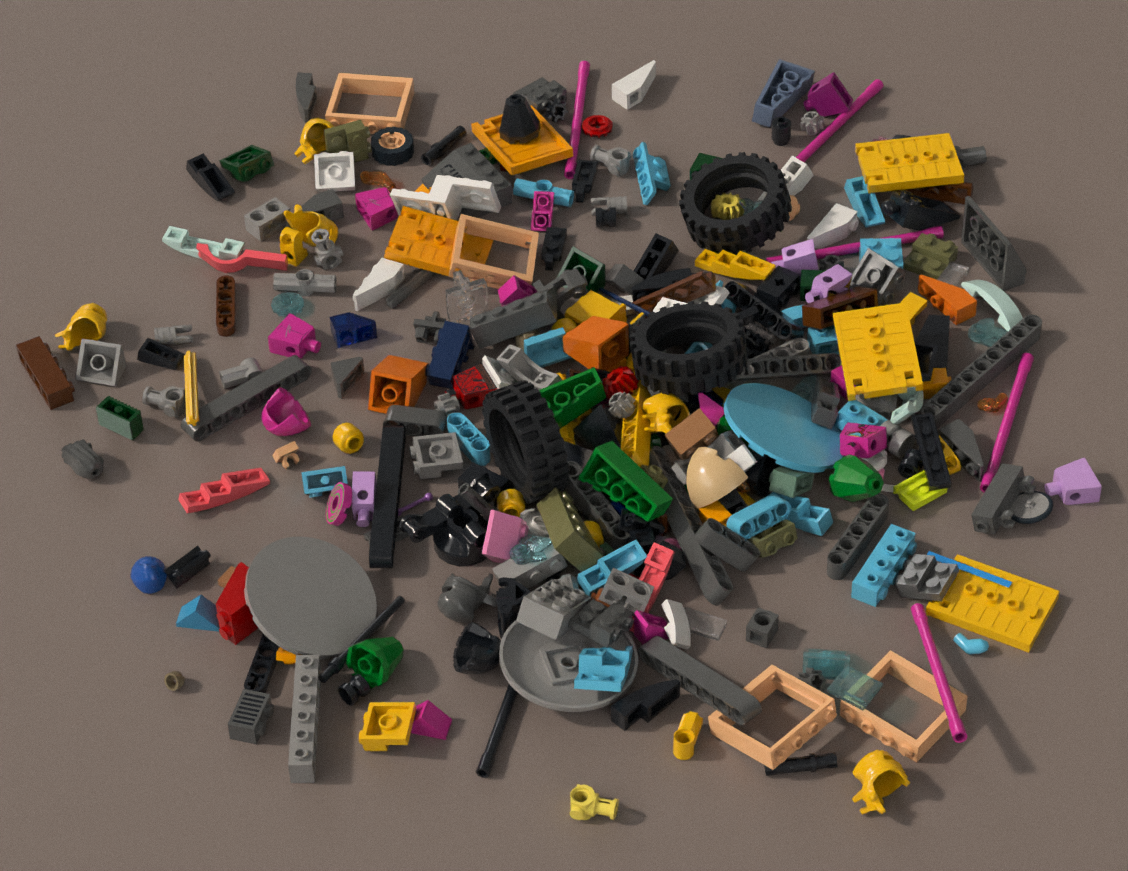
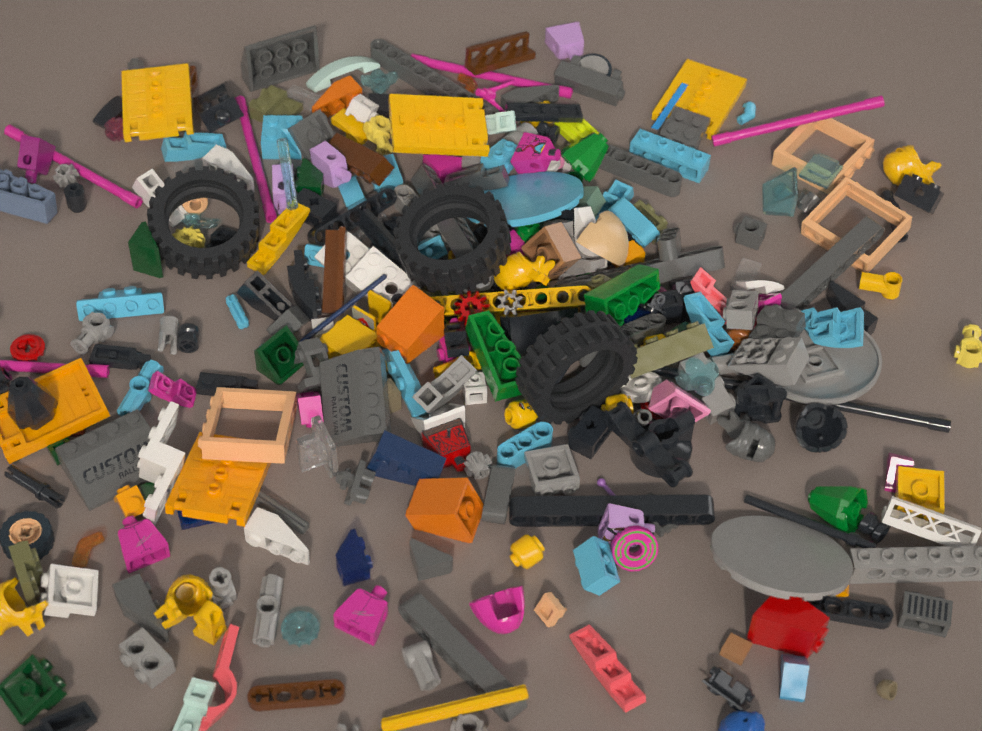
camera: 95 degrees left, 5 degrees up
none -> medium azure axle [225,294,249,329]
none -> clear light blue axle [277,138,298,210]
none -> white brick [345,94,379,123]
none -> reddish brown fence [465,31,536,76]
none -> dark pink plant [475,81,514,112]
none -> white fence [881,496,982,546]
none -> black brick [894,173,944,214]

